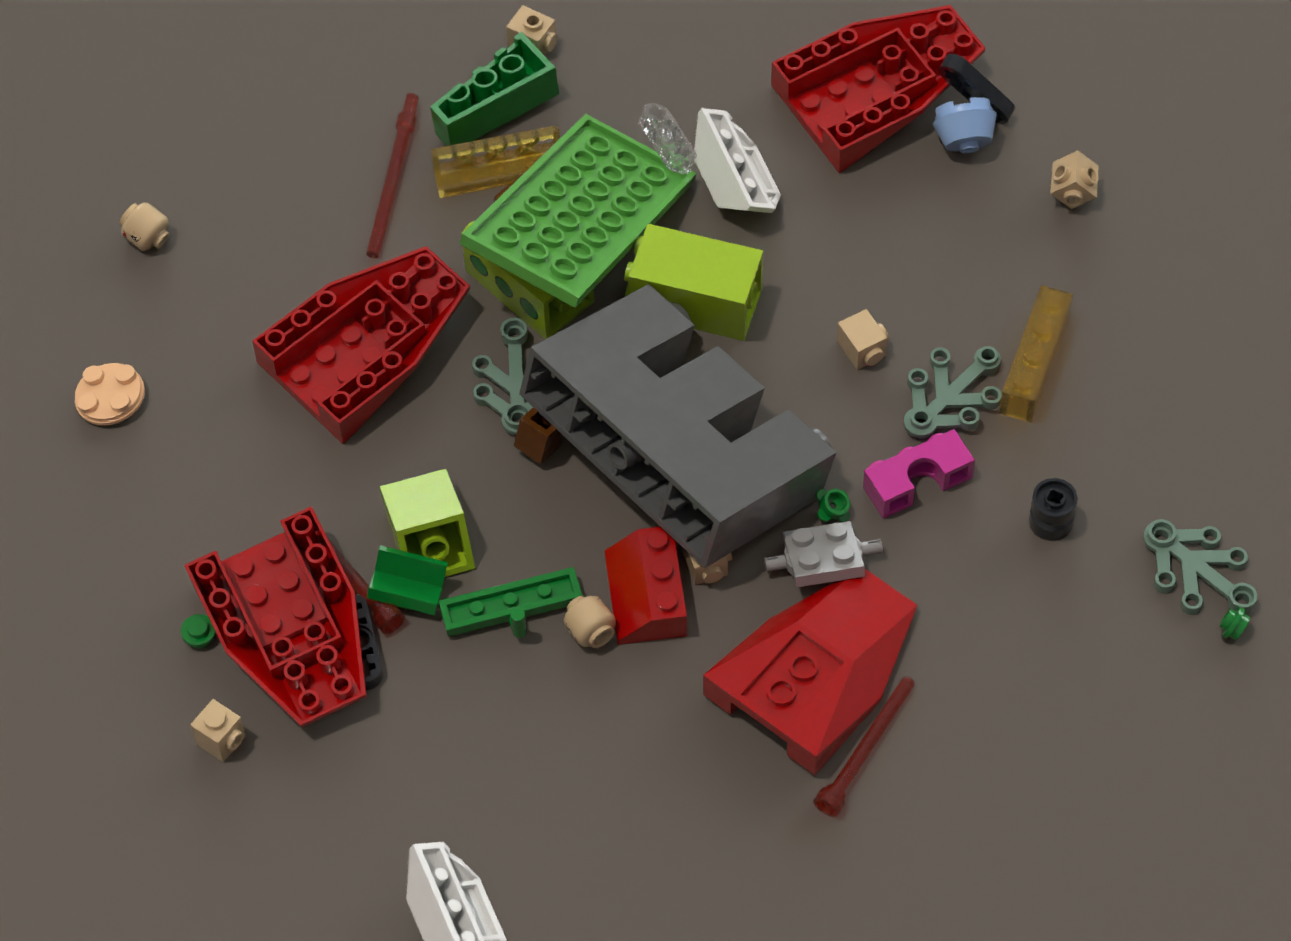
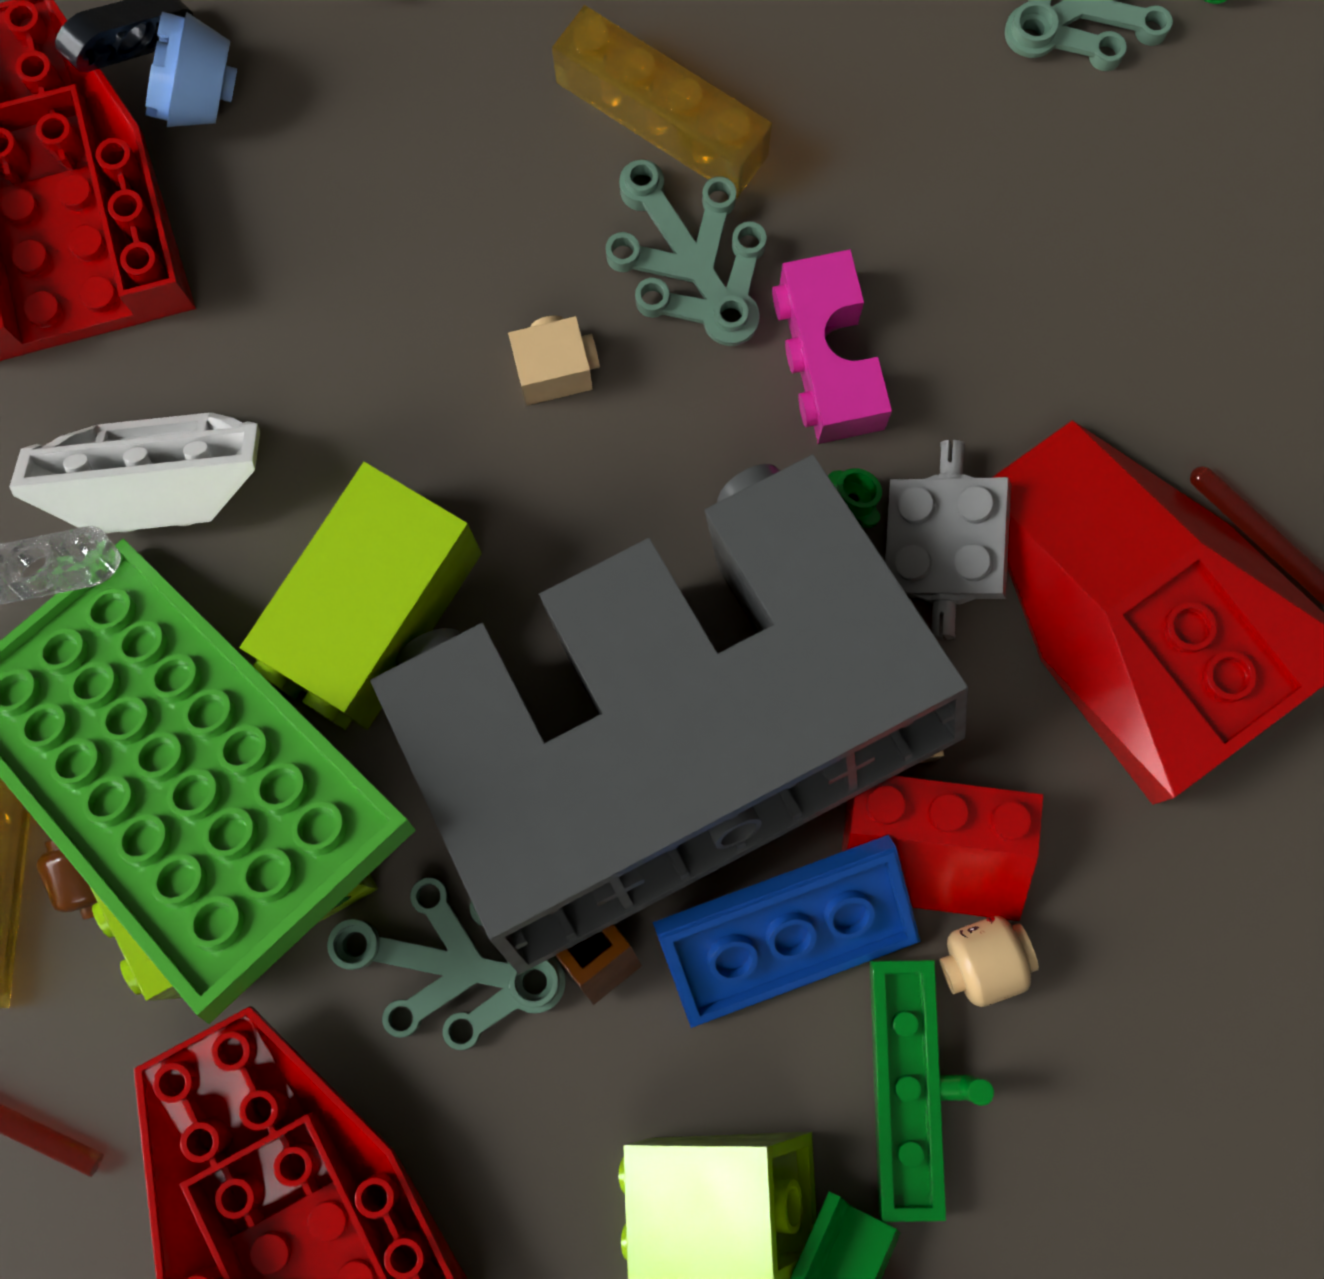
camera: 75 degrees left, 20 degrees up
black wheel [1029,478,1078,541] -> none
none -> blue tile [653,835,921,1028]

